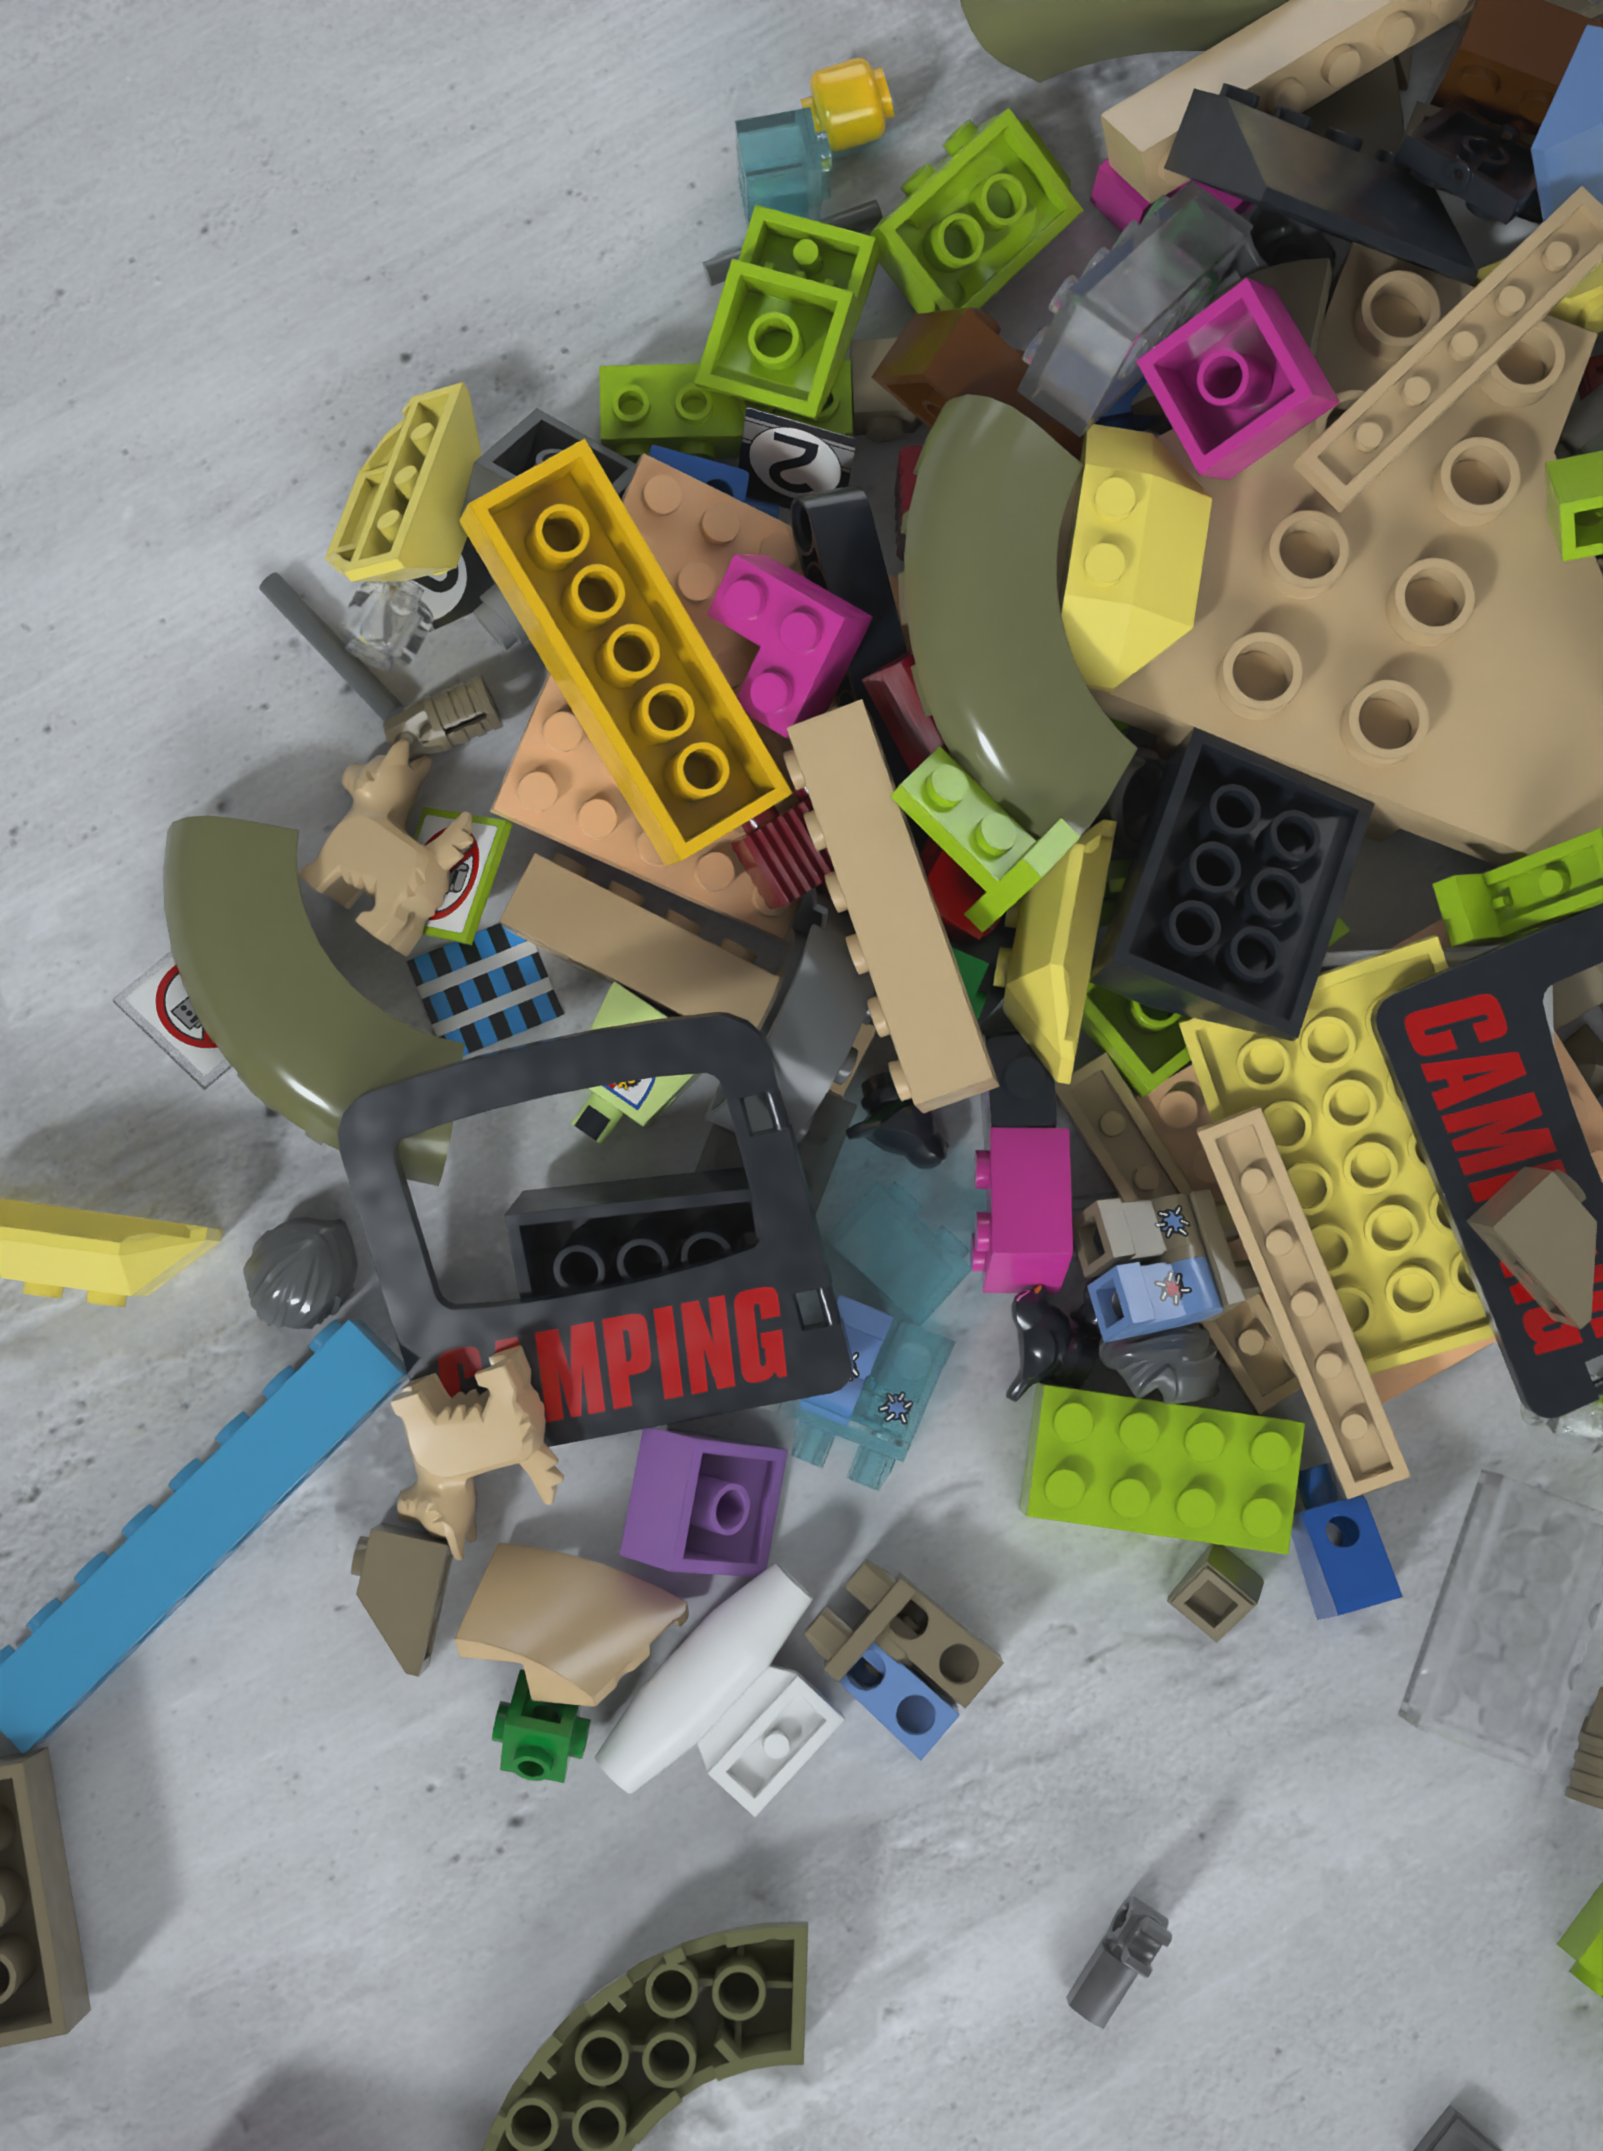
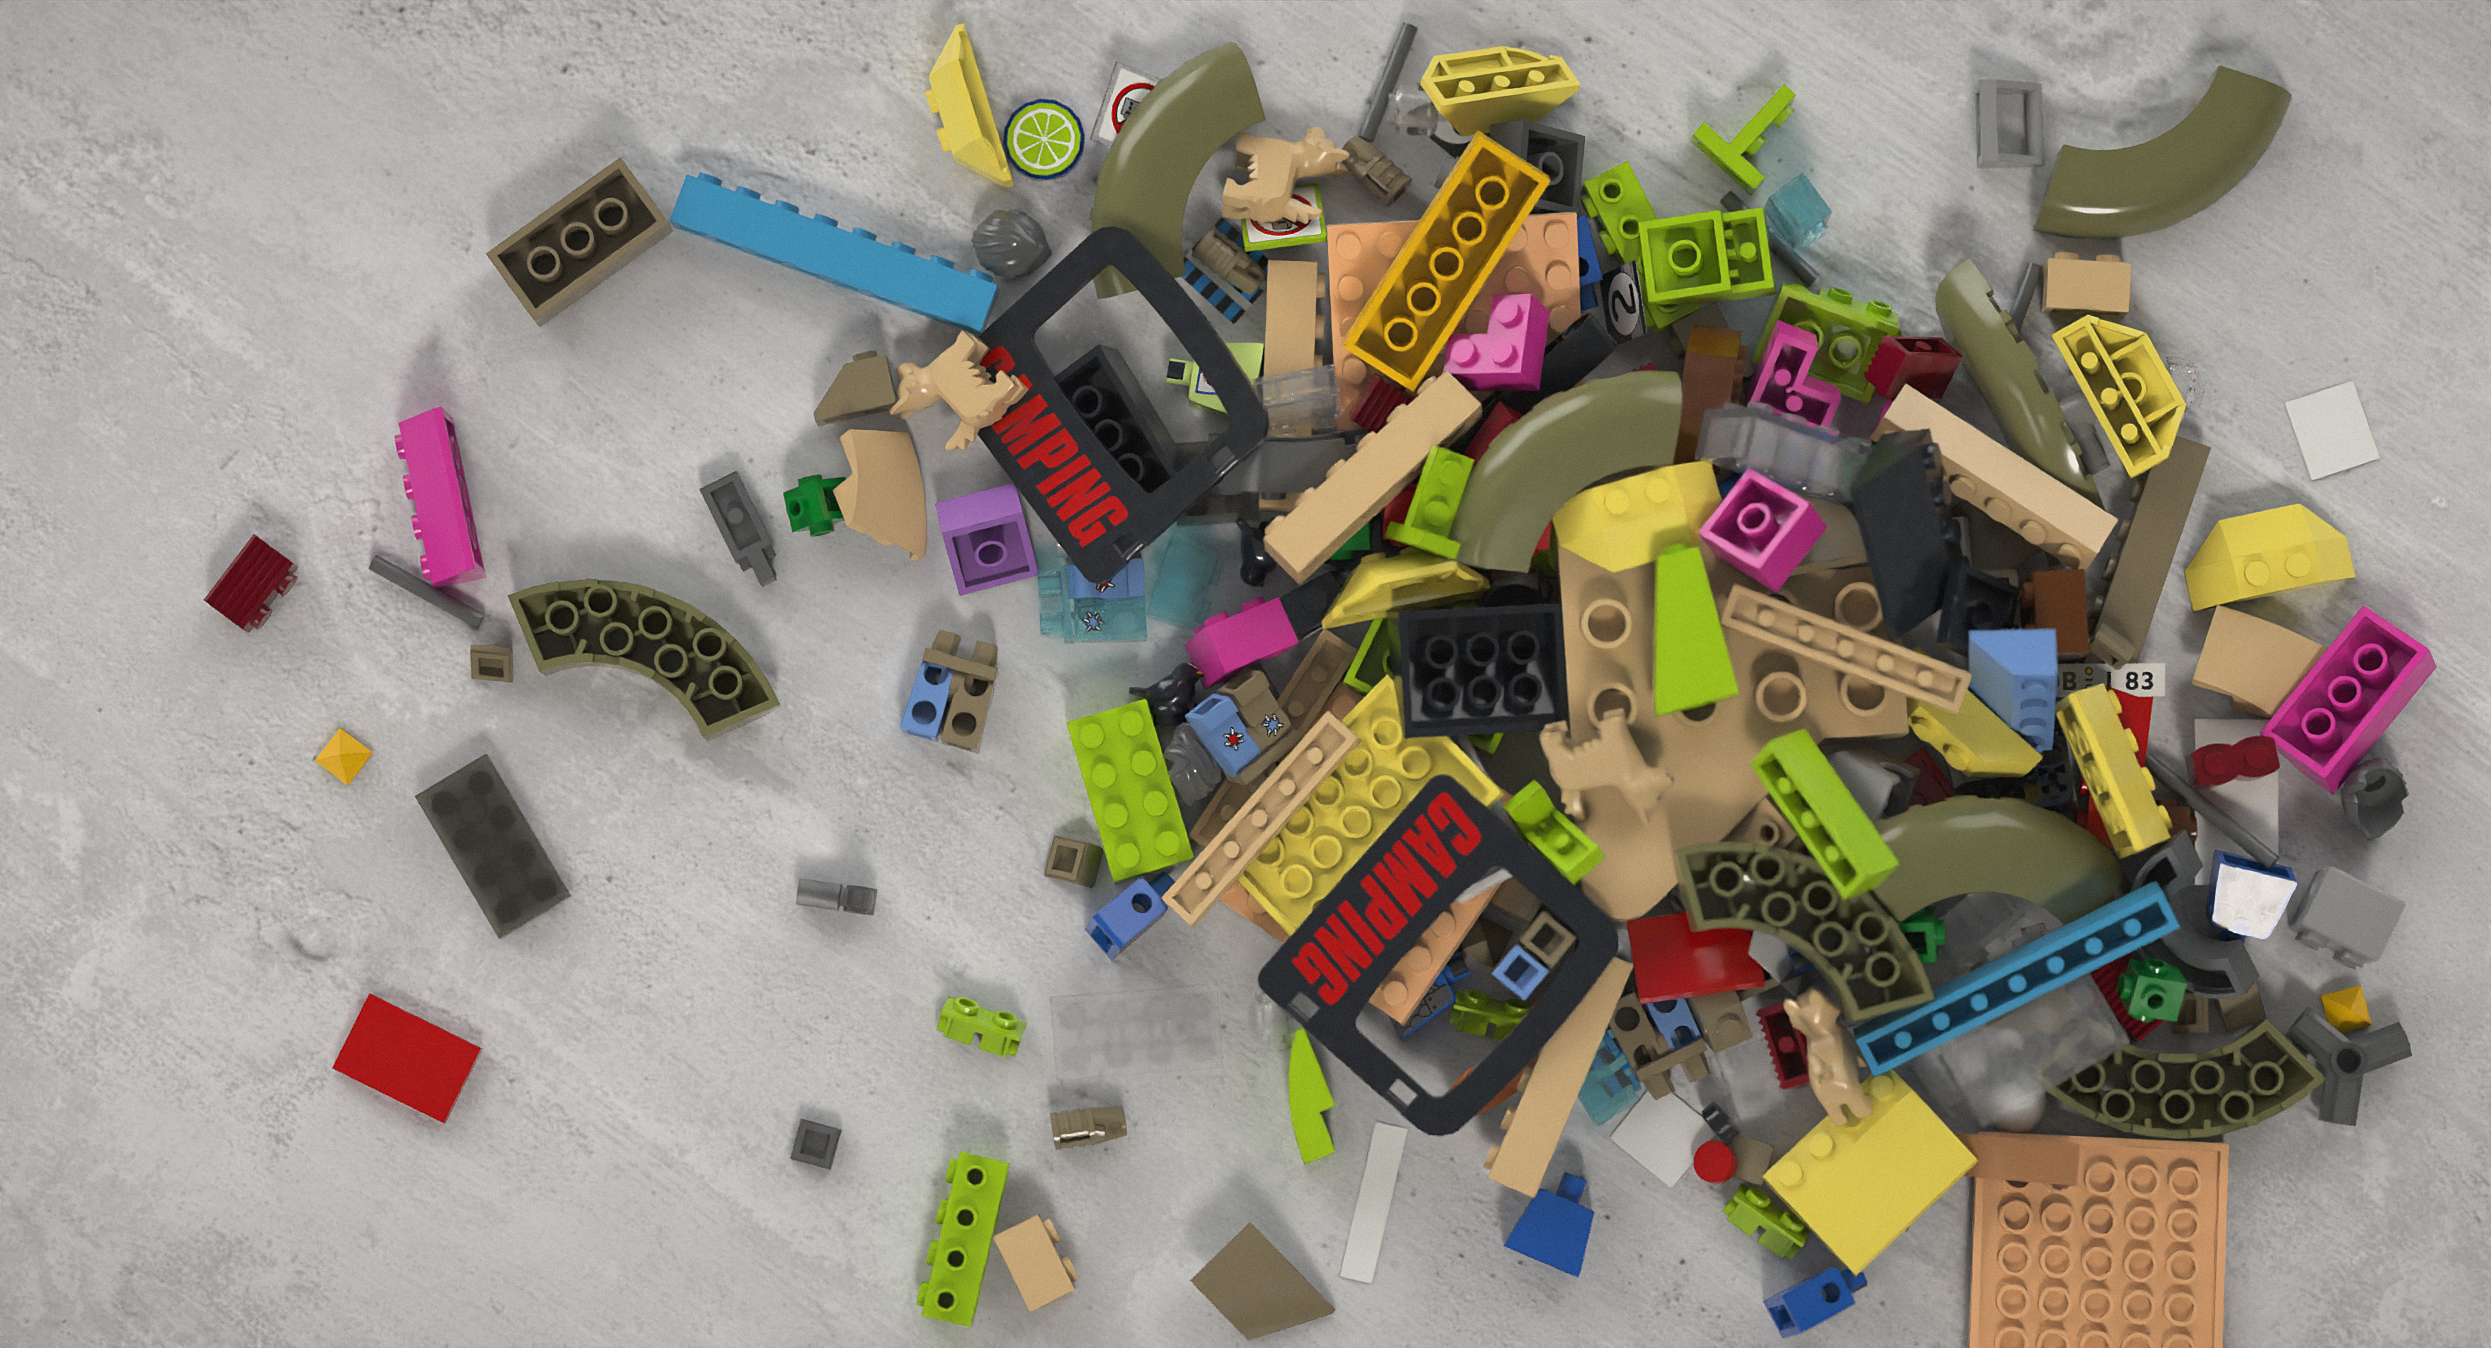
camera: 70 degrees right, 0 degrees up
white plate [595,1562,845,1817] -> none
yellow head [800,57,895,152] -> none
dark tan slope [1467,1166,1597,1329] -> none
none -> dark grey hinge [699,471,777,587]
none -> lime hinge [936,997,1027,1058]
none -> tile [1003,99,1085,181]
none -> dark tan hinge [1191,226,1267,295]
none -> clear brick [1252,364,1343,437]
none -> tan animal [1540,708,1674,826]
none -> lime slope [1653,542,1740,719]
none -> lime bracket [1690,84,1796,196]
none -> dark pink brick [1746,320,1841,437]
none -> dark red brick [1864,336,1962,401]

